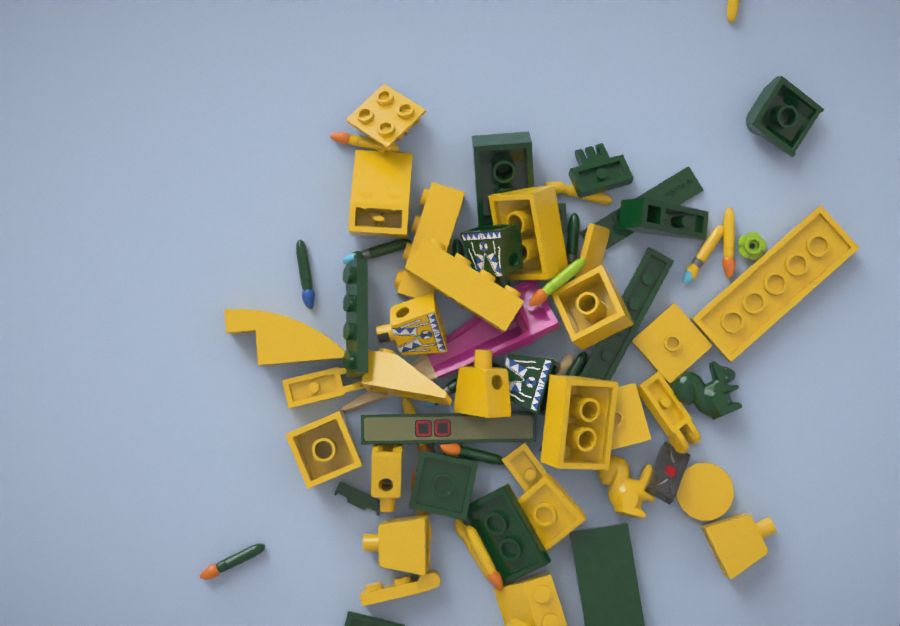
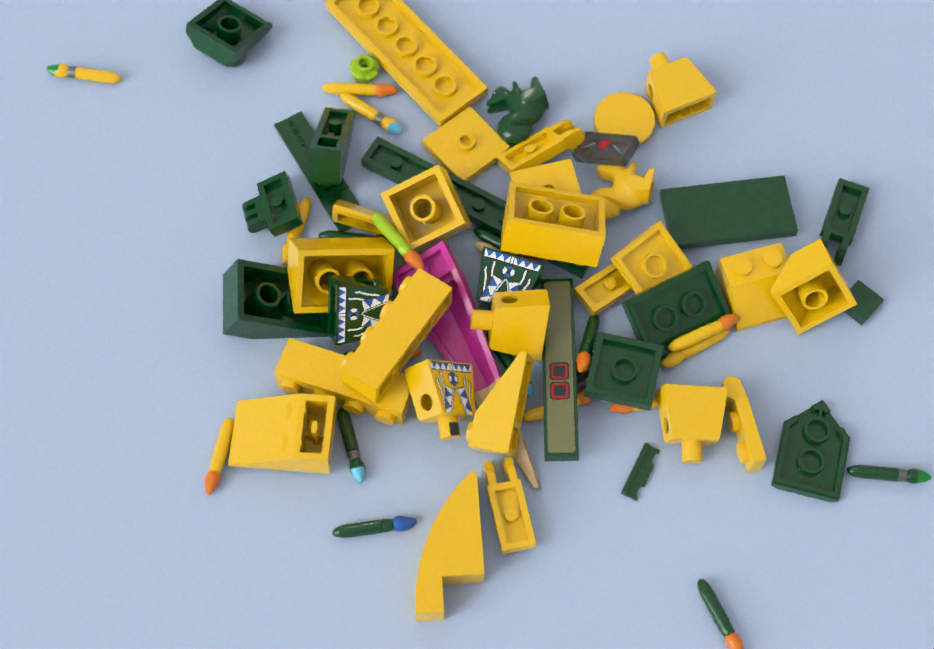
camera: 90 degrees left, 20 degrees down
yellow brick [285,411,364,489] -> none
dark green plate [343,258,368,378] -> none
yellow hinge [346,84,426,153] -> none
yellow torso [371,444,403,512] -> none

